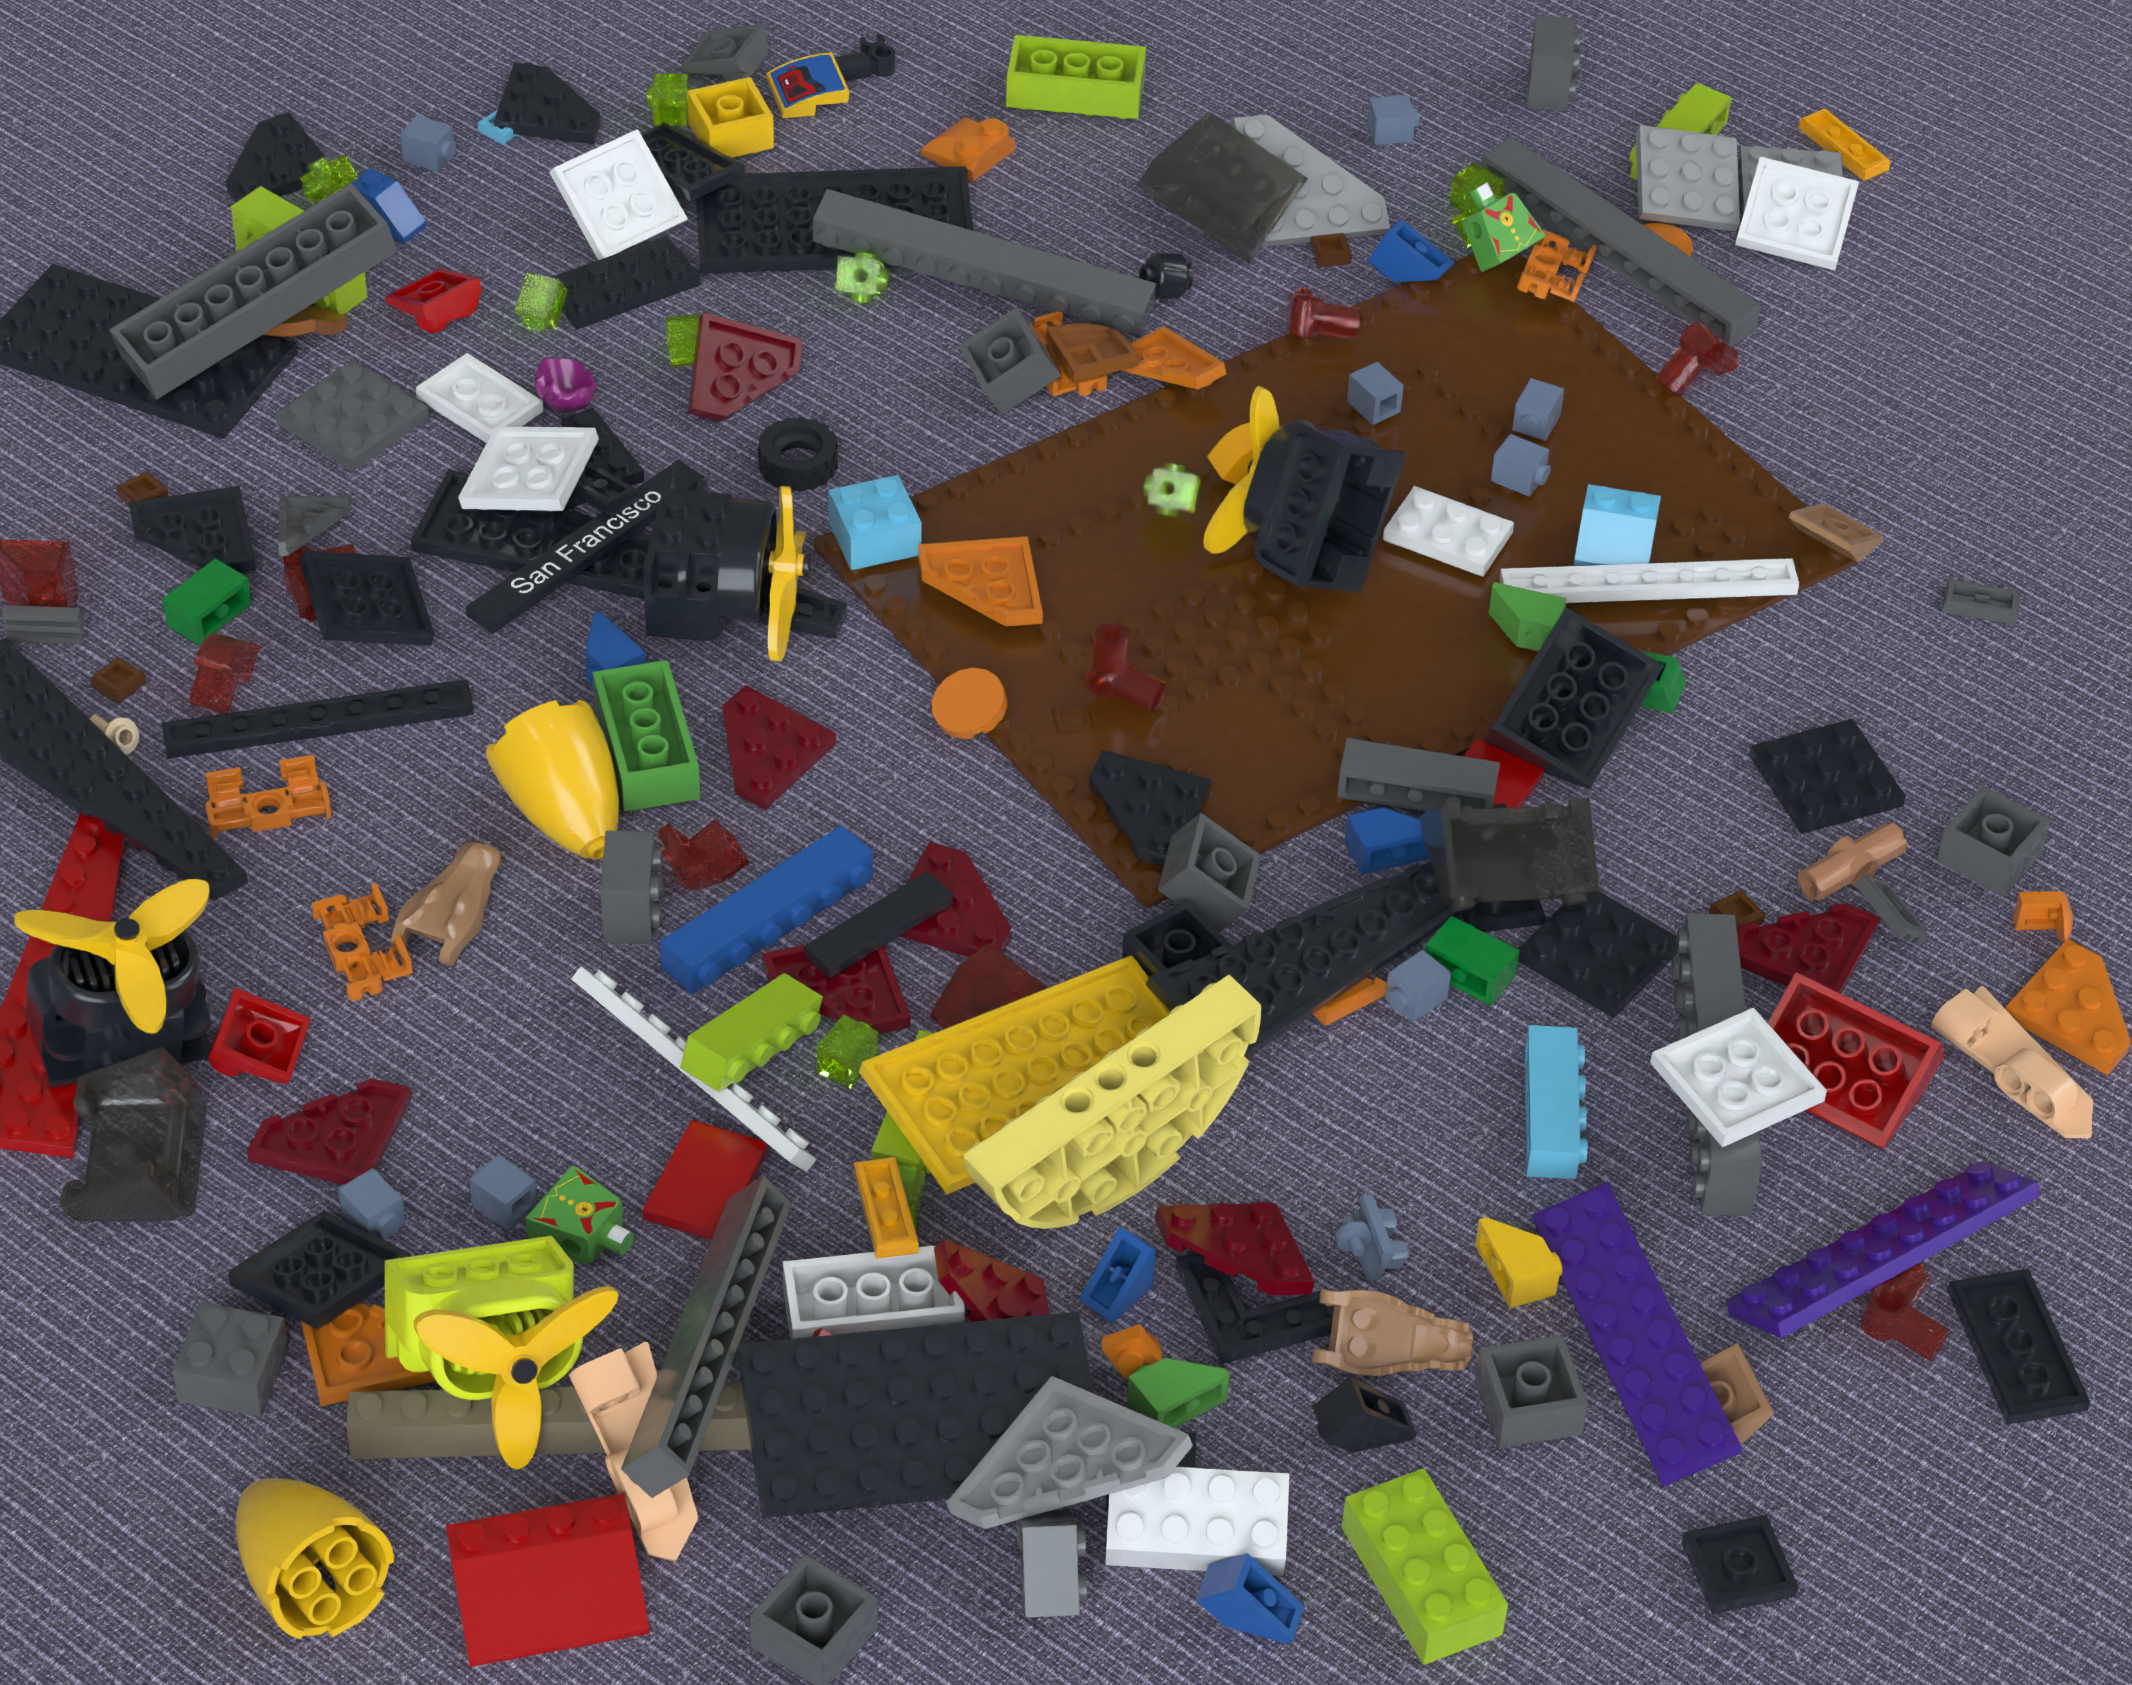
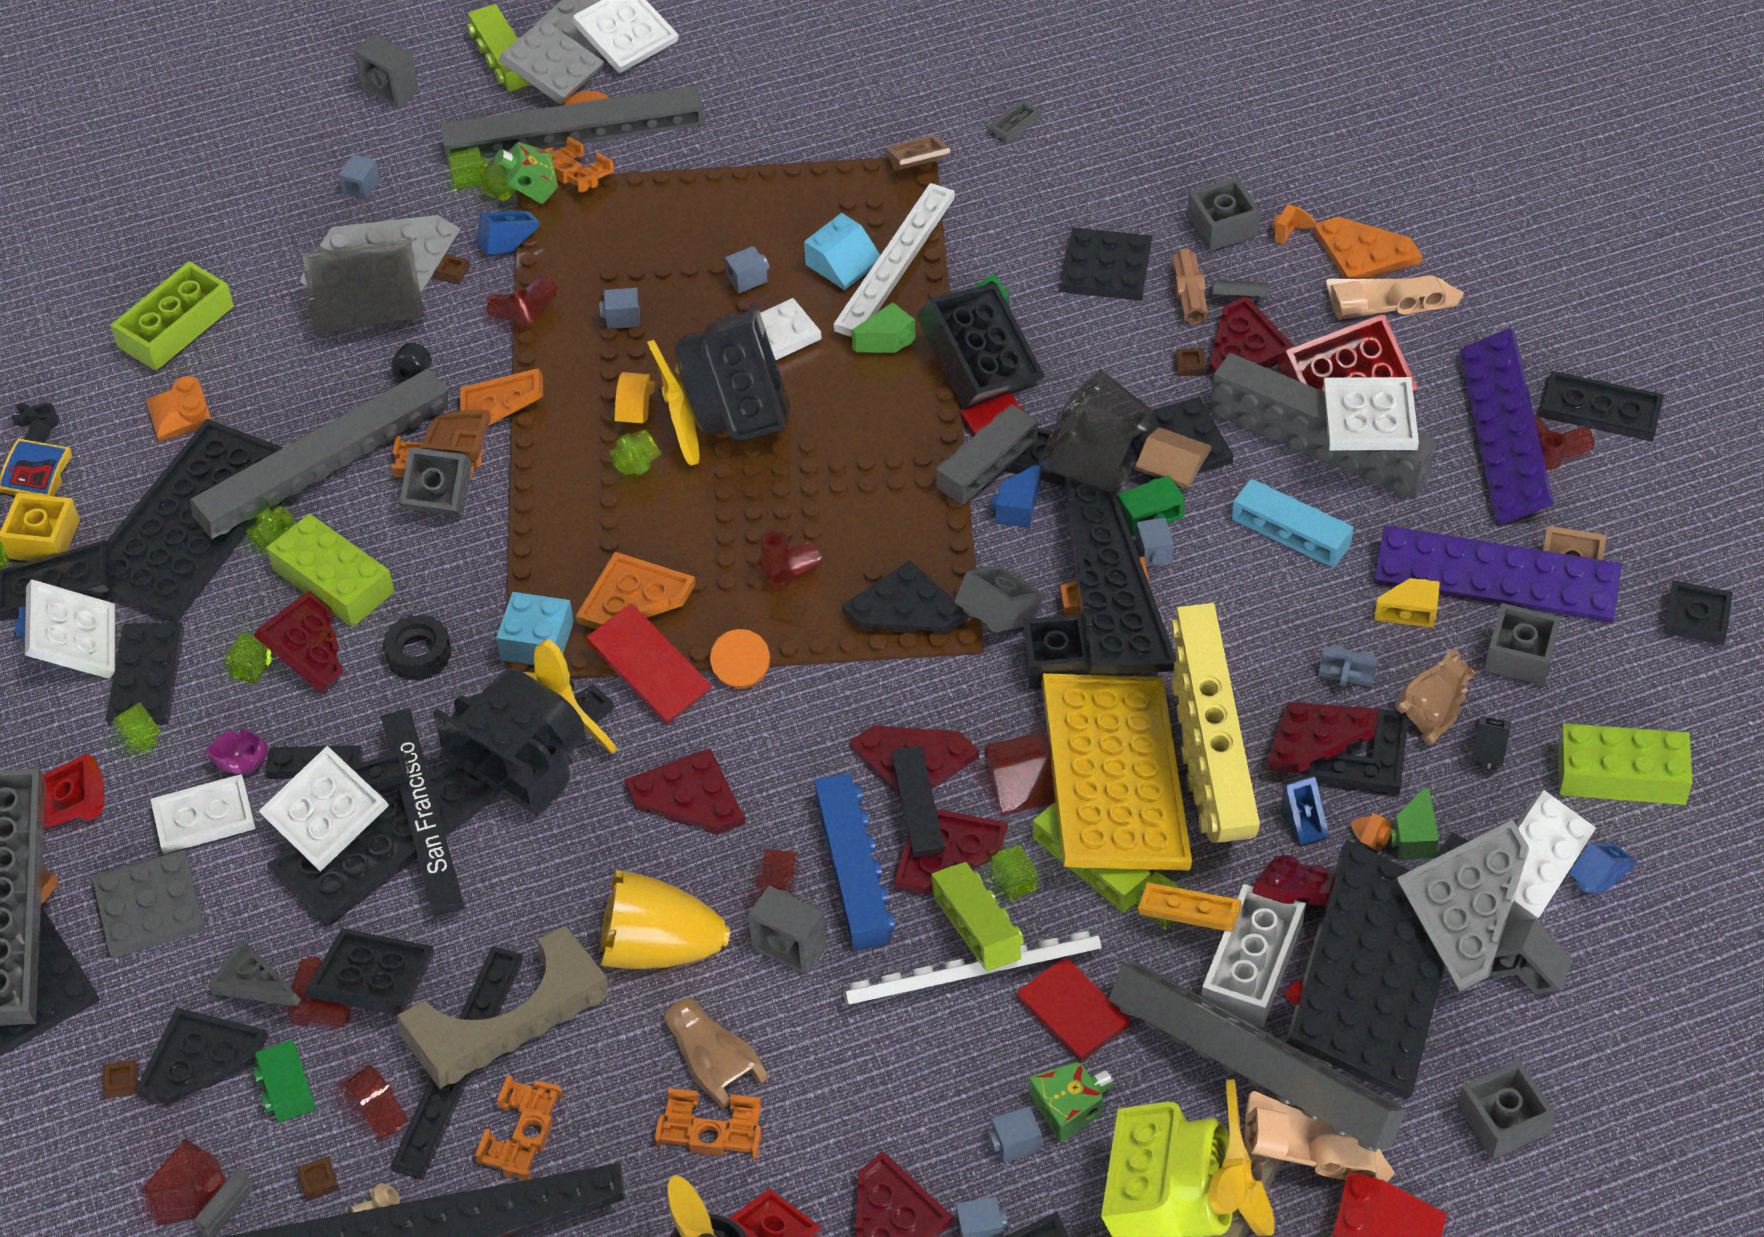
camera: 55 degrees left, 5 degrees up
blue slope [585,611,645,687] -> none
bright green brick [592,660,700,812] -> none
sand blue brick [1512,378,1564,441] -> none
clear red piece [1656,322,1739,396] -> none
none -> lime brick [266,513,395,628]
none -> dark tan arch [397,925,608,1089]
none -> red tile [586,603,712,725]
none -> medium nougat slope [1135,427,1211,488]

